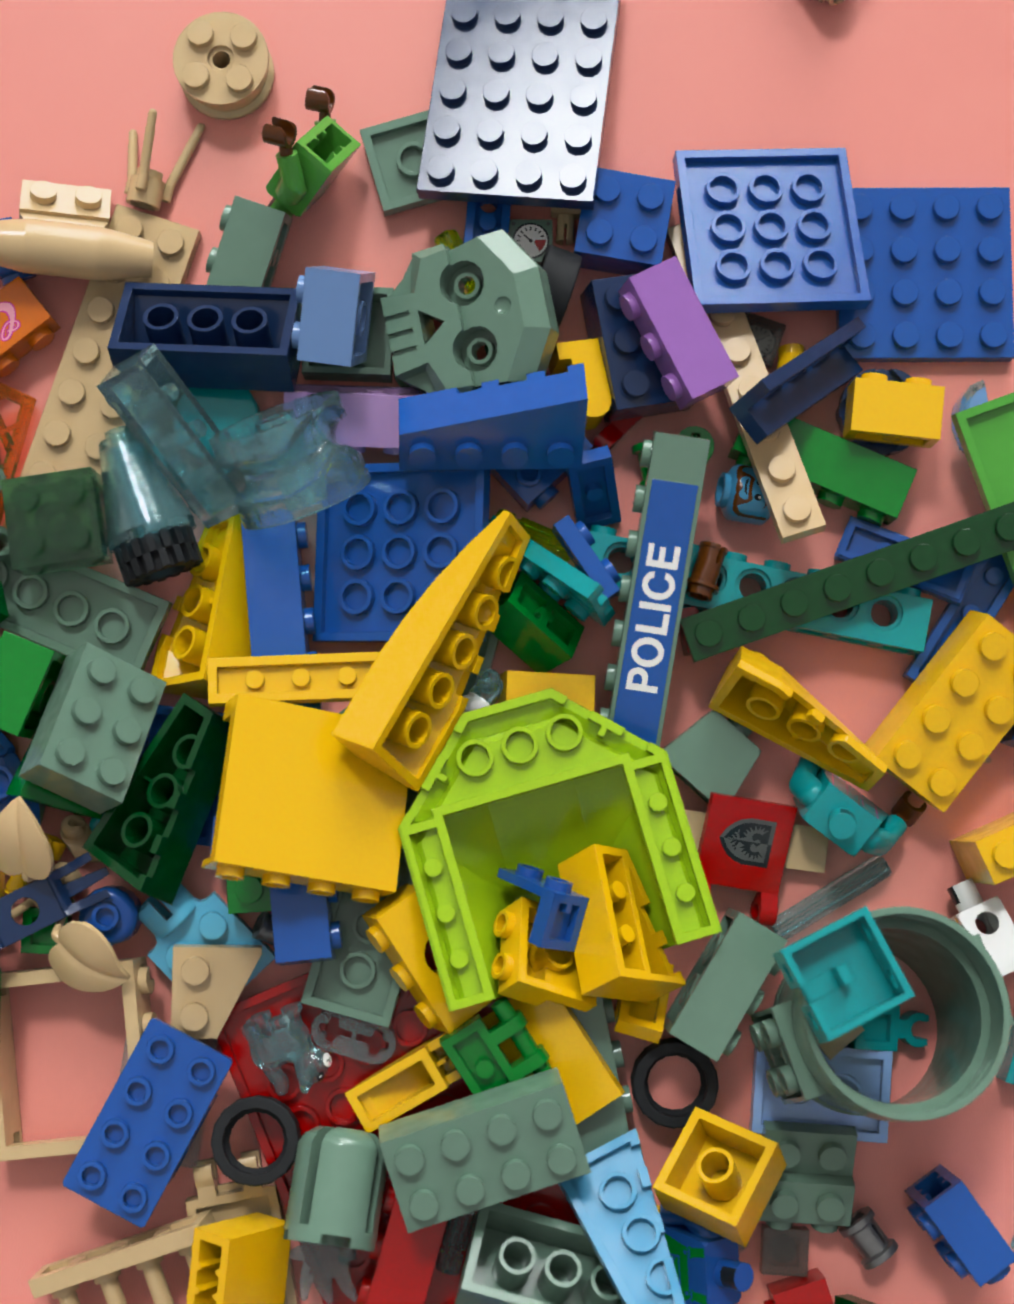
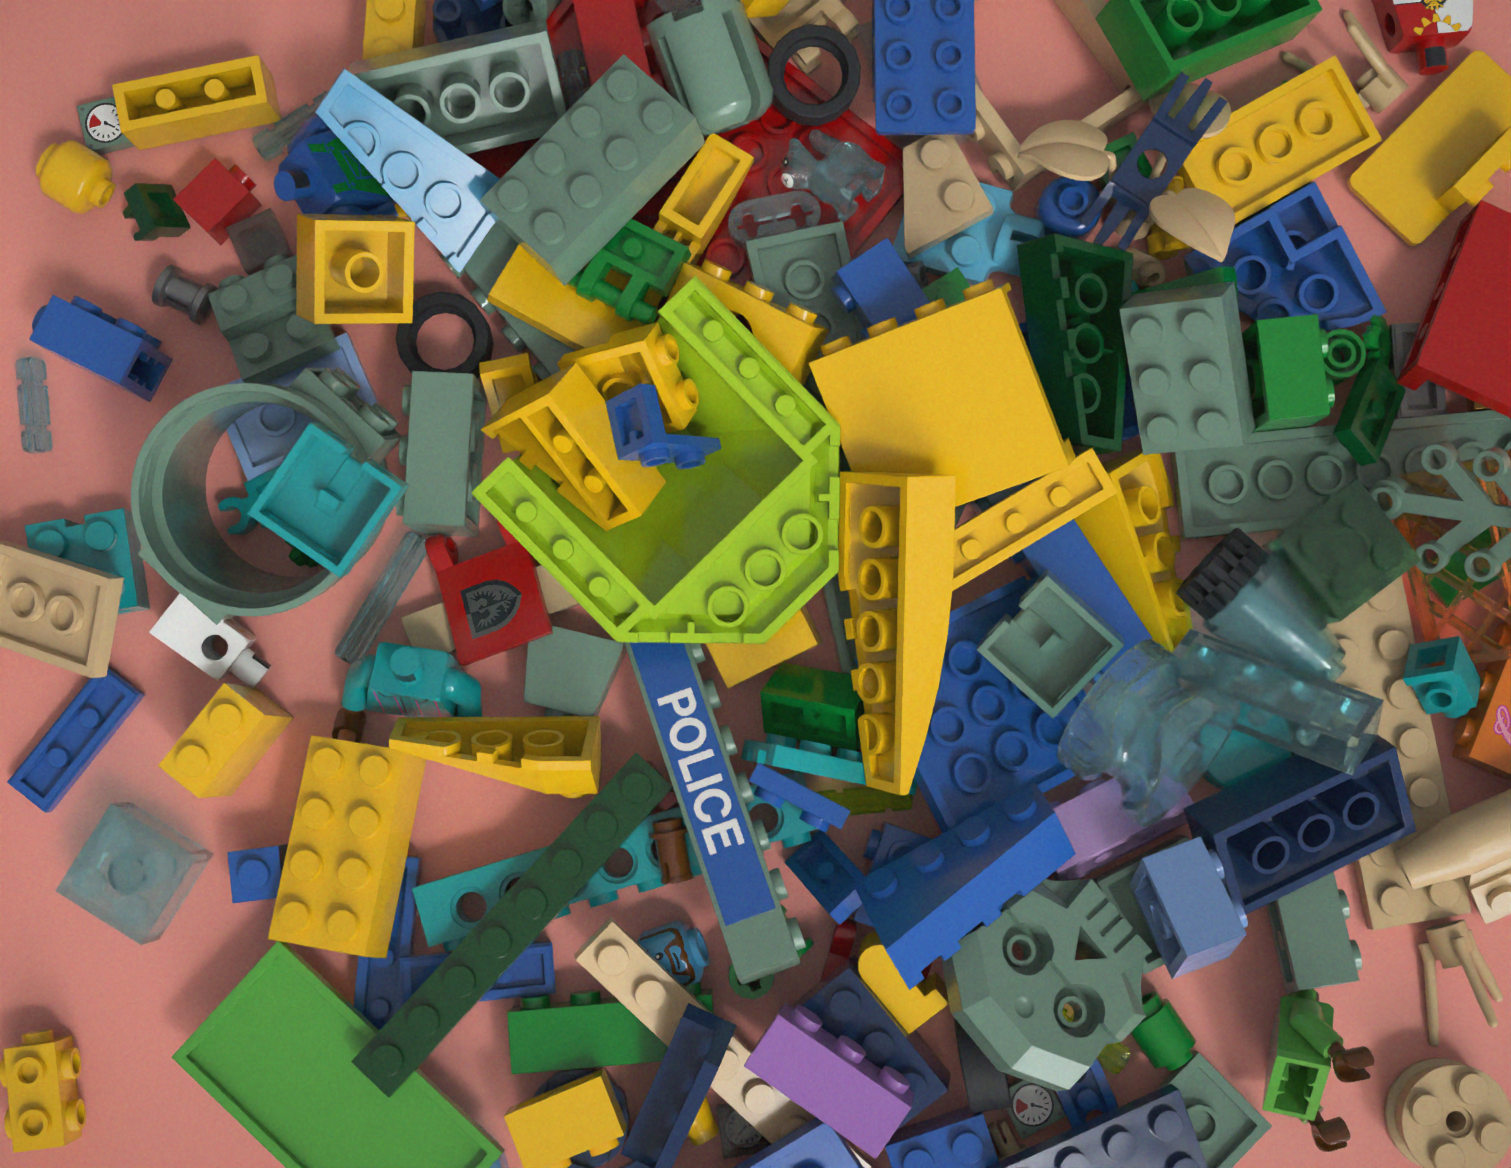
camera: 155 degrees right, 0 degrees up
clear light blue arm [462,668,503,713] -> none
none -> sand green piece [977,569,1124,718]
none -> green brick [1130,991,1196,1071]
none -> teal brick [1403,636,1481,718]

